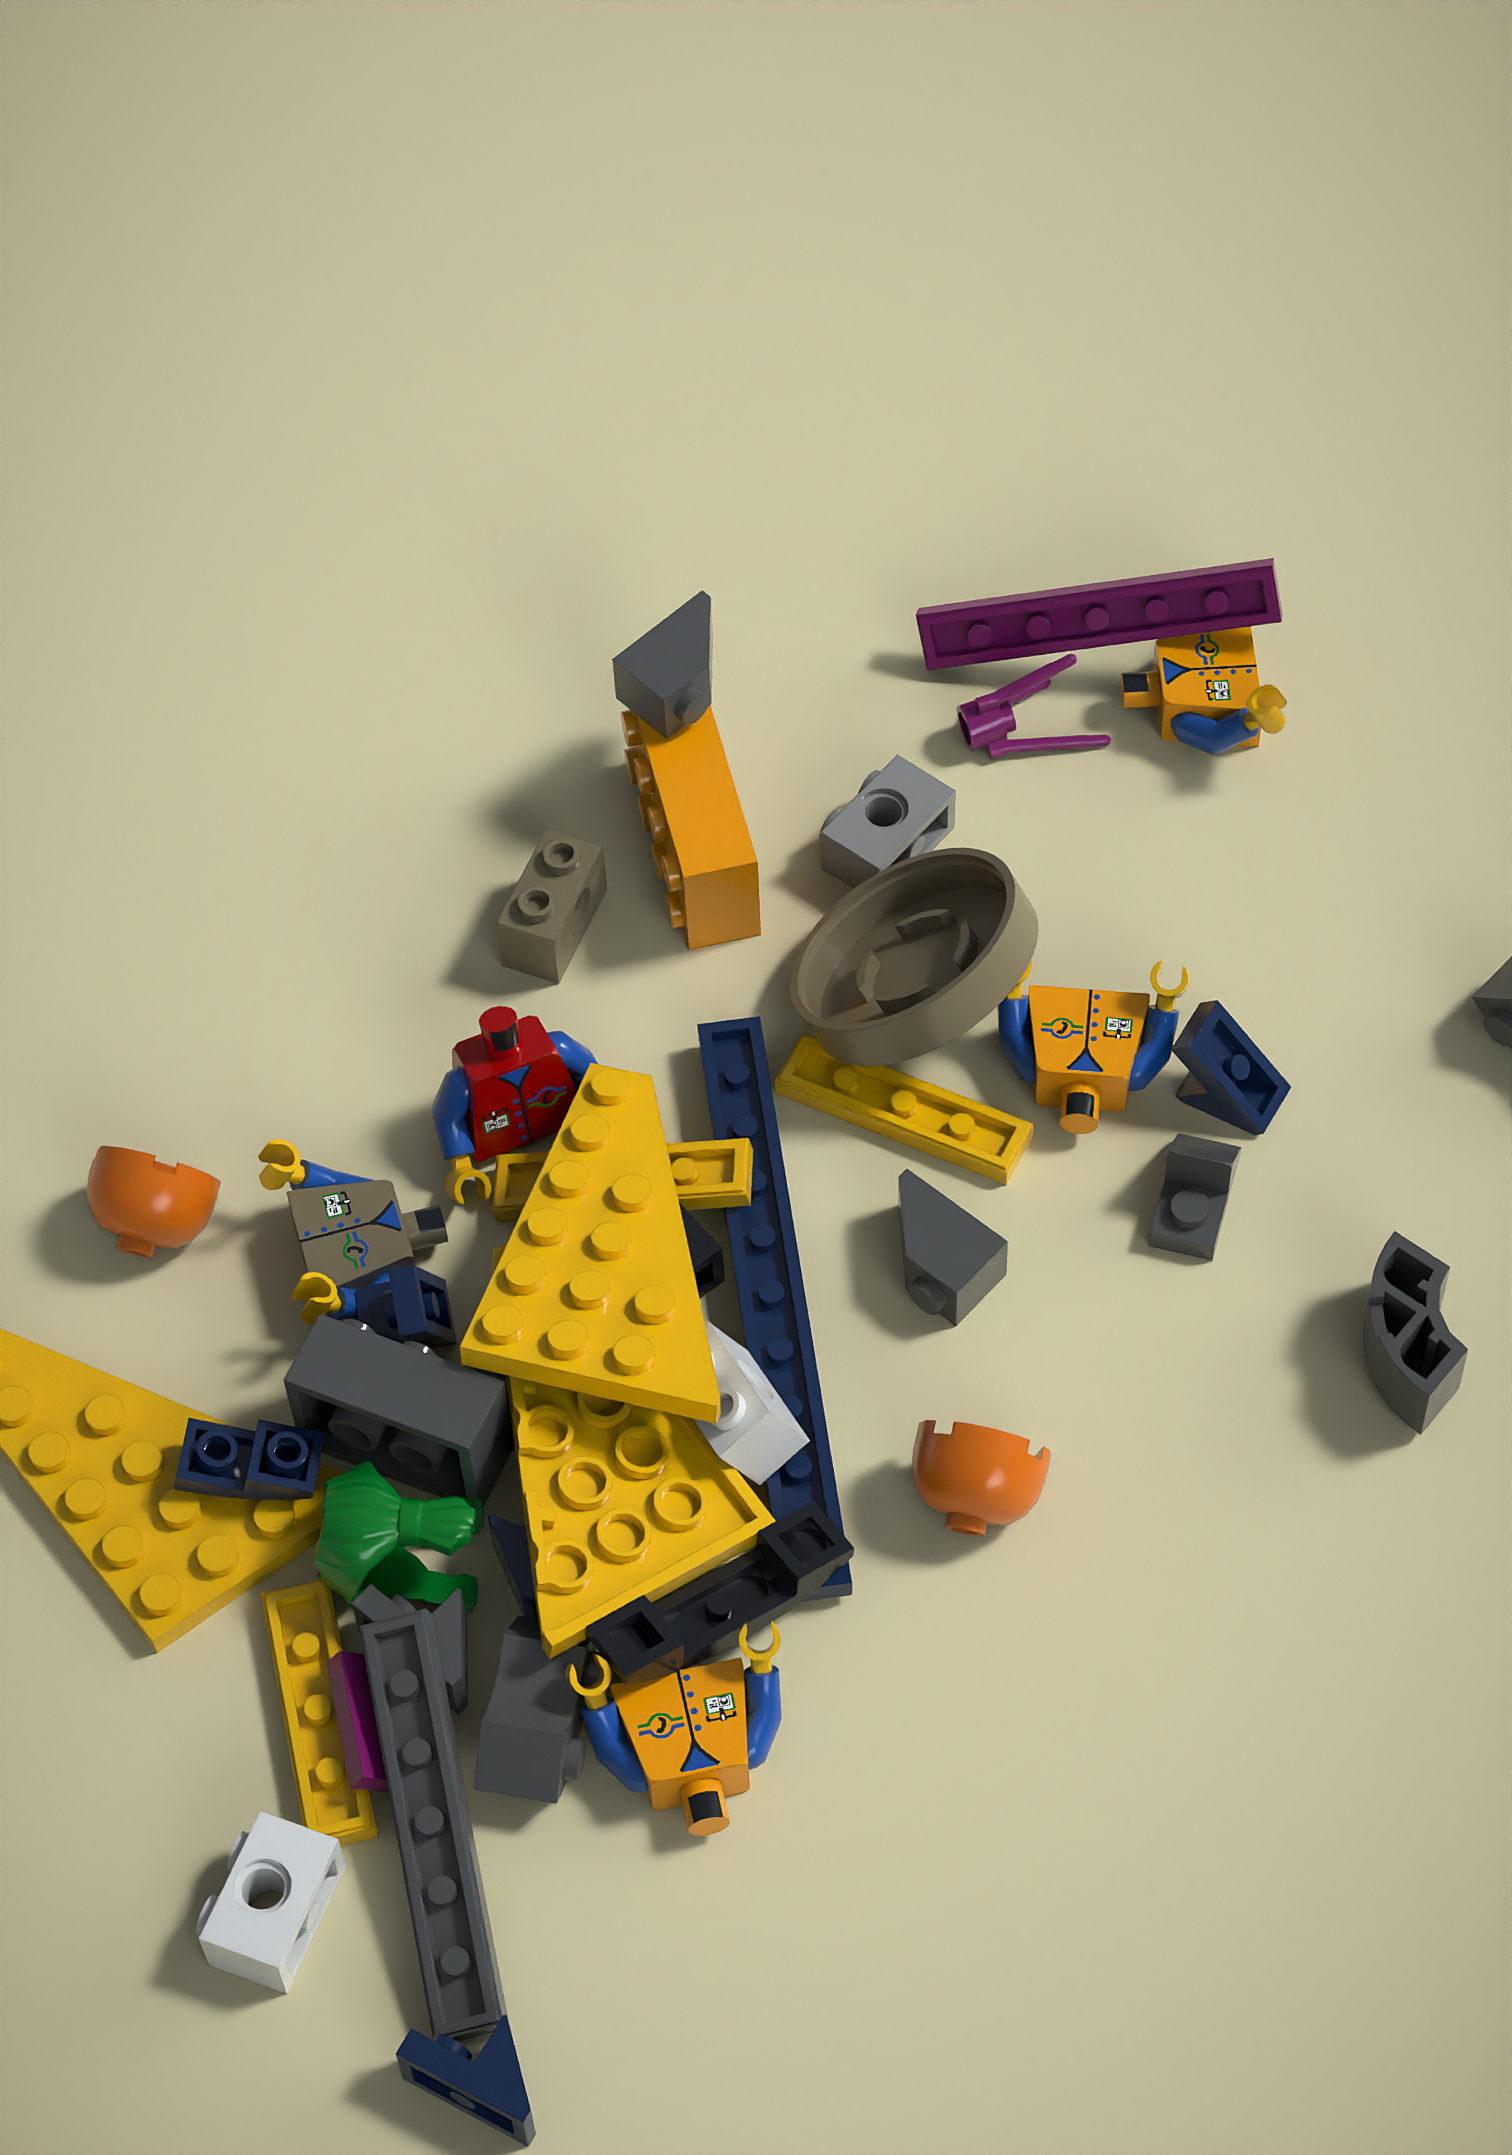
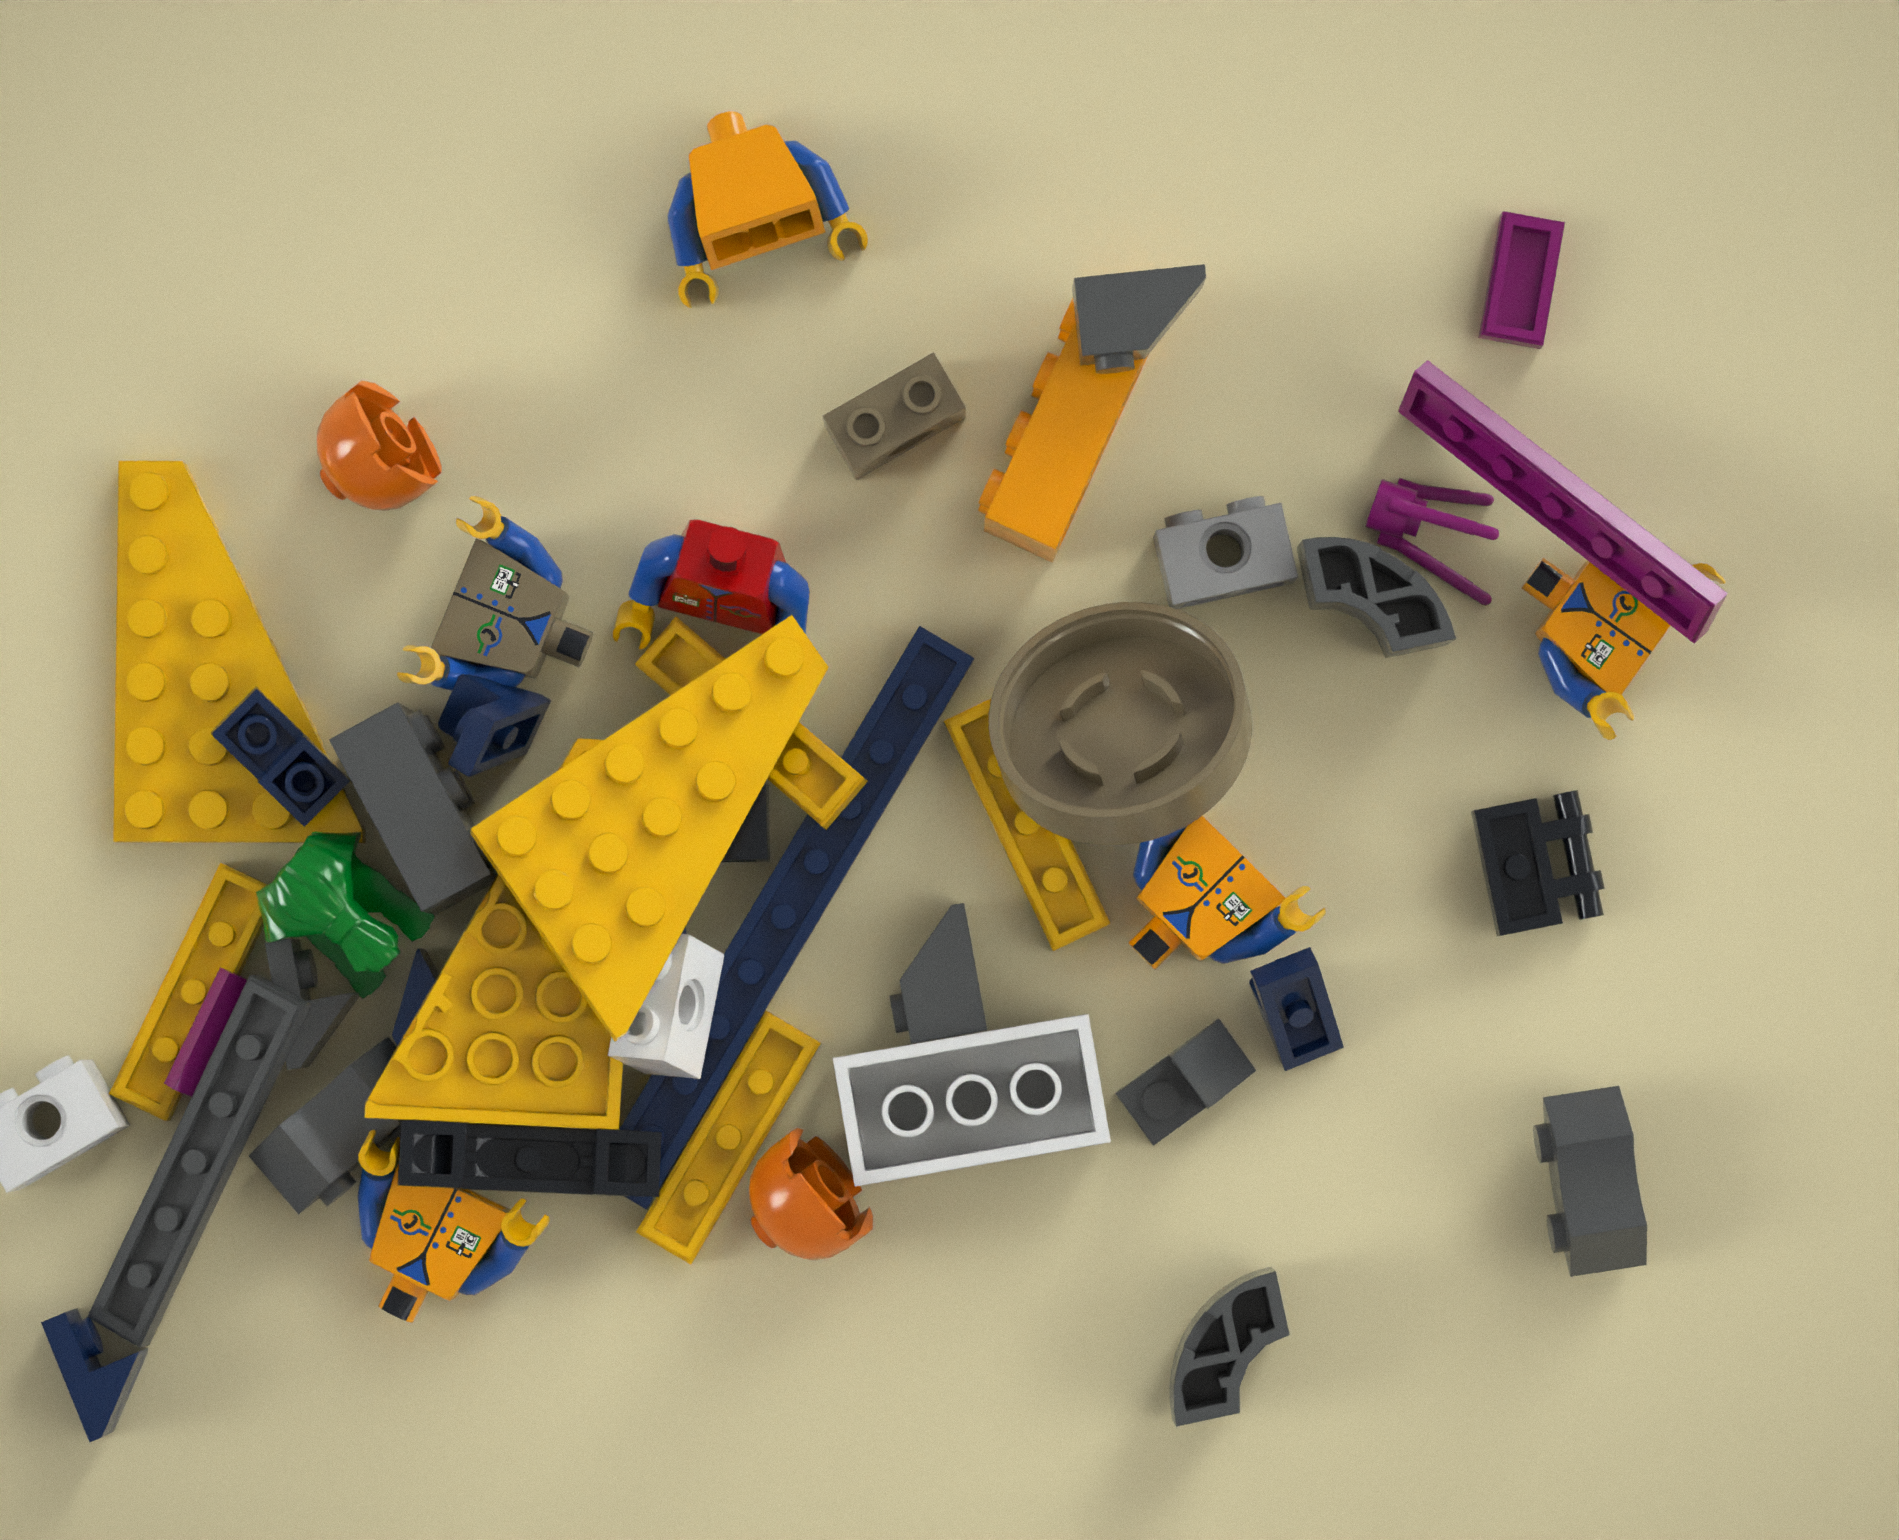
camera: 35 degrees right, 30 degrees up
none -> yellow tile [636,1011,821,1265]
none -> light orange torso [668,111,868,308]
none -> white brick [833,1014,1111,1187]
none -> dark grey brick [1297,537,1456,658]
none -> black plate [1471,790,1605,936]
none -> magenta tile [1478,211,1565,349]

